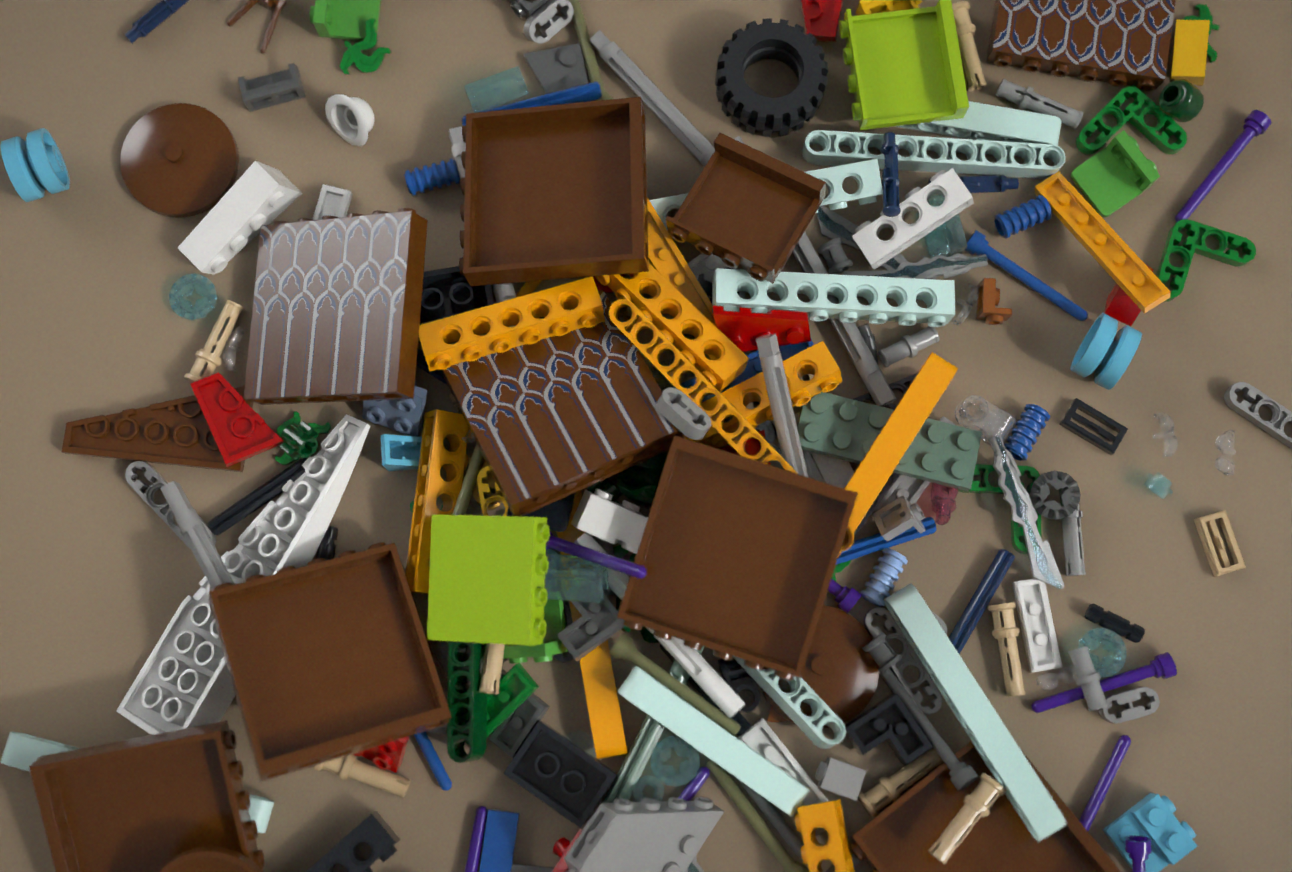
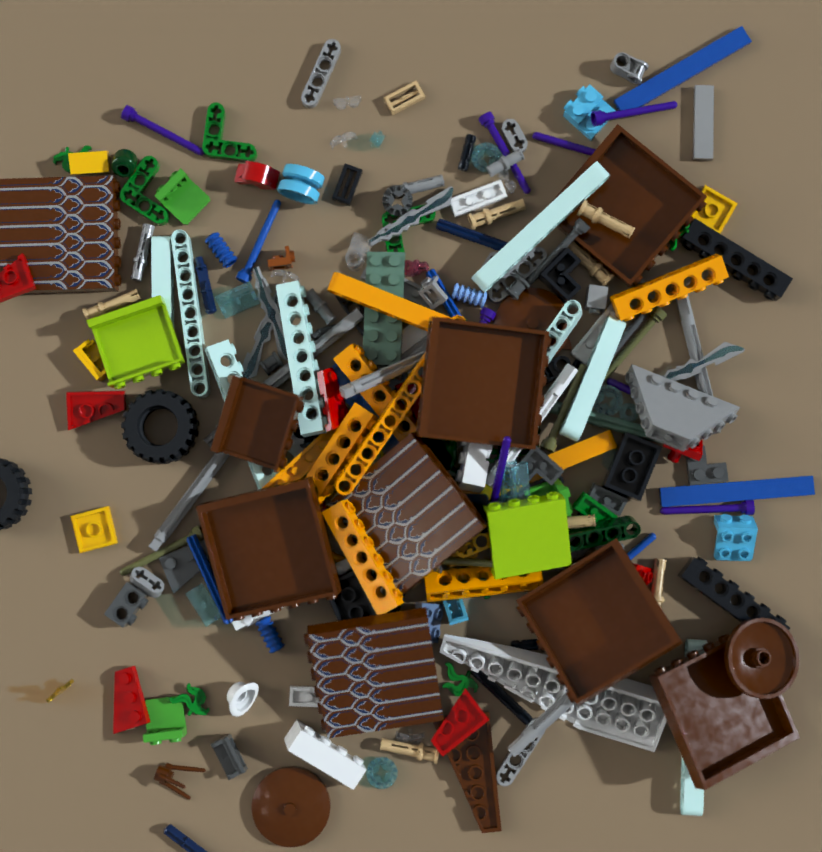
camera: 100 degrees left, 5 degrees up
dark green gear [280,421,319,460] -> none
light grey beam [656,388,711,440] -> none
white brick [852,168,974,270] -> none
dark blue piece [881,132,901,217] -> none
blue piece [1004,404,1050,461] -> none
light orange plate [1035,171,1171,314] -> none

